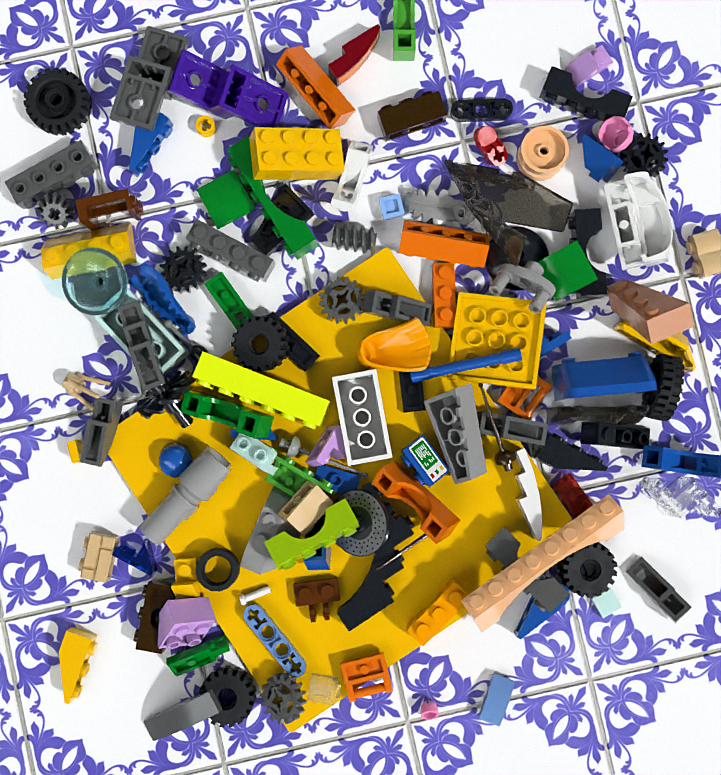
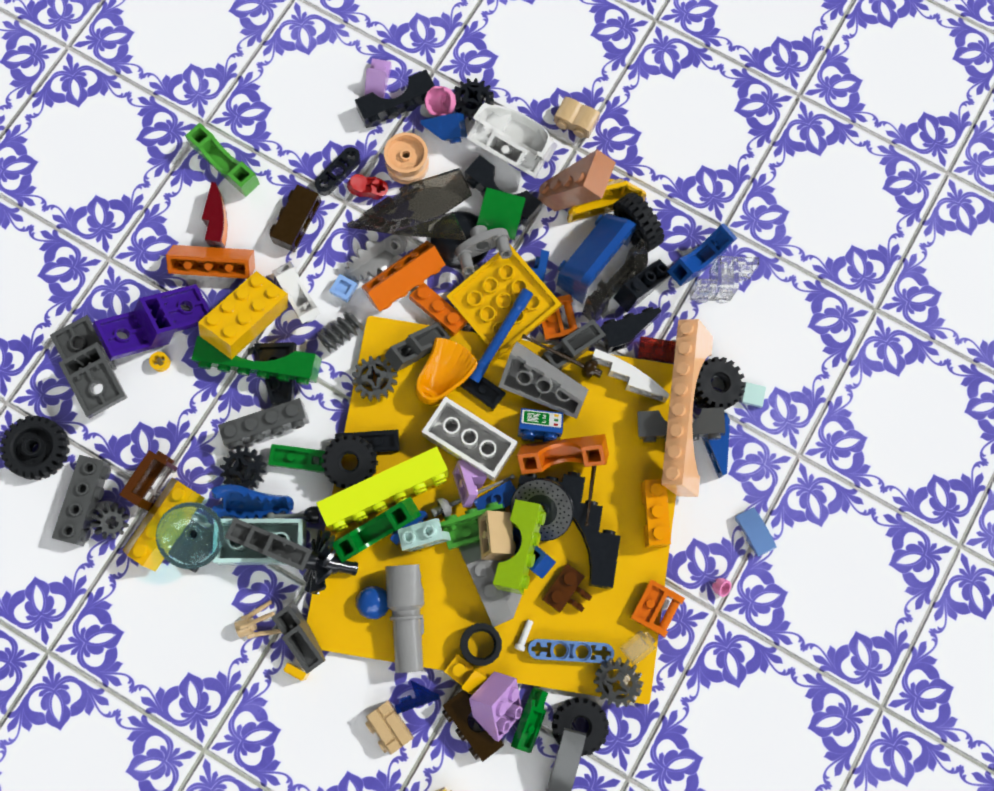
camera: 50 degrees left, 10 degrees down
blue slope [129,112,174,177] -> none
green slope [196,170,256,229] -> none
dark grey slope [626,556,692,624] -> none

